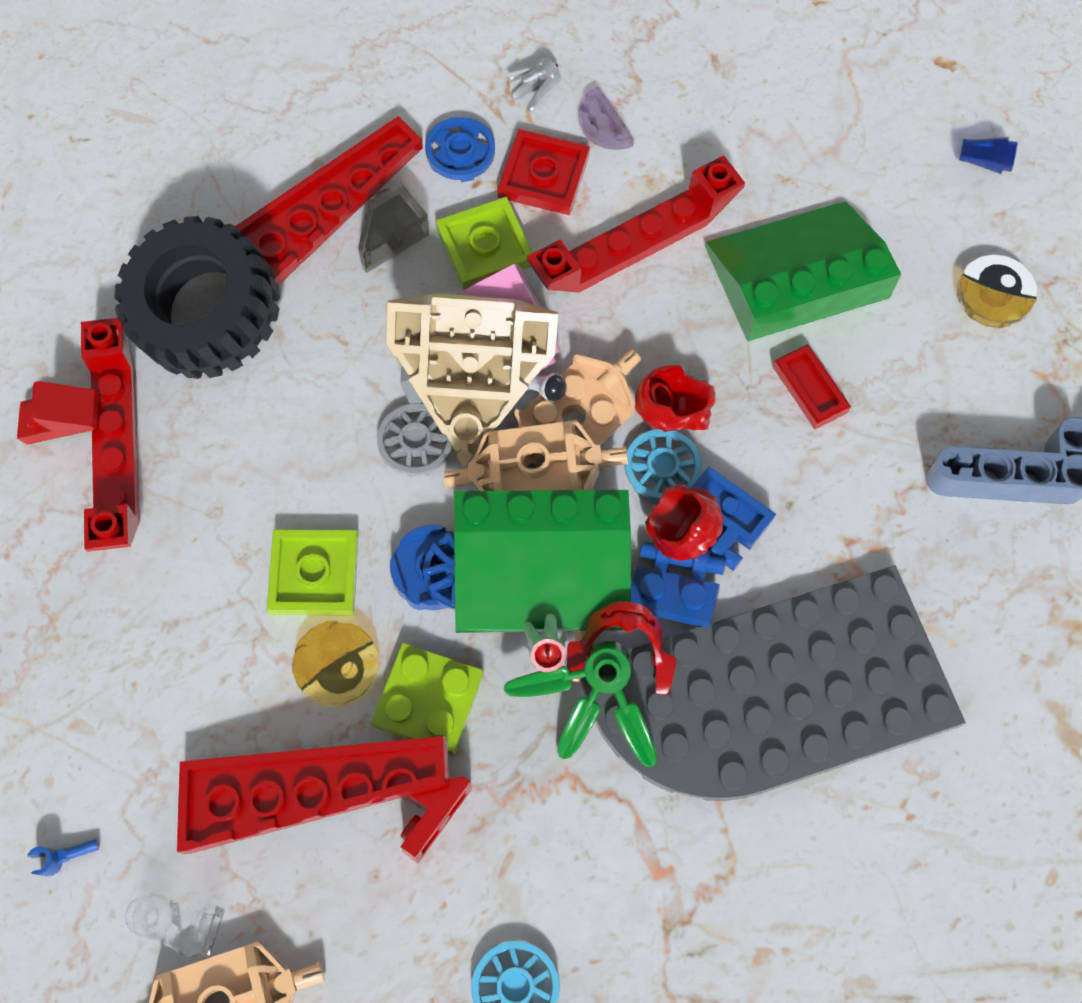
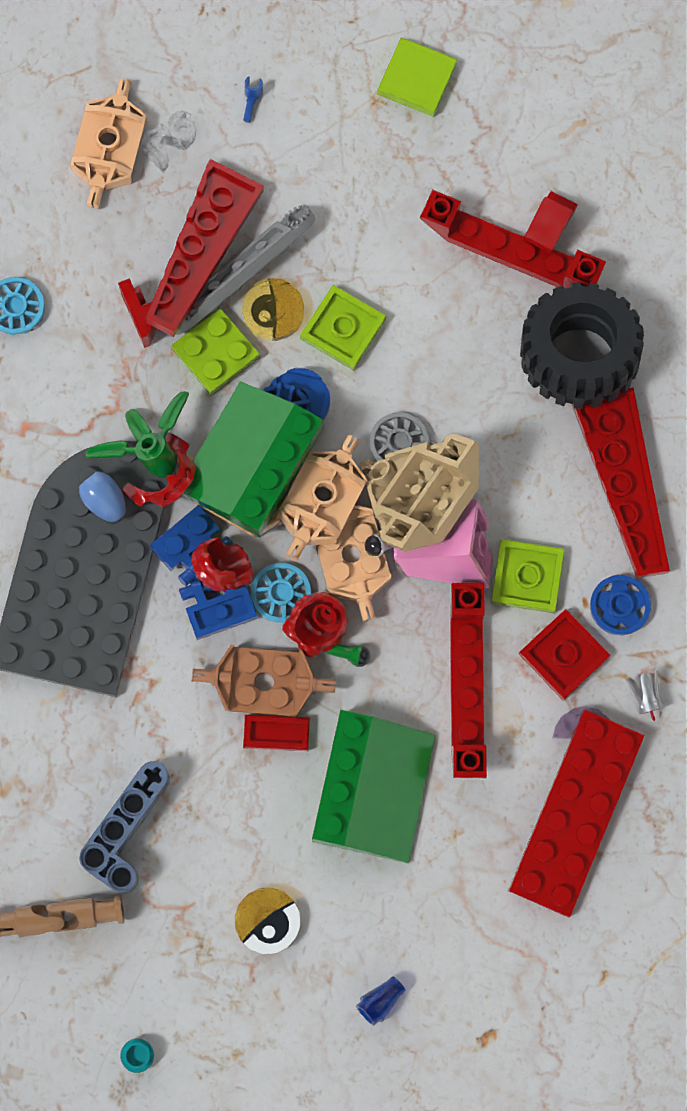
camera: 120 degrees right, 10 degrees up
clear smoke slope [358,182,429,273] -> none
piece [524,613,569,672] -> none
none -> medium blue animal [79,472,126,522]
none -> light grey plate [176,205,315,335]
none -> nougat plate [192,644,336,717]
none -> green piece [326,644,370,667]
none -> red plate [508,709,645,918]

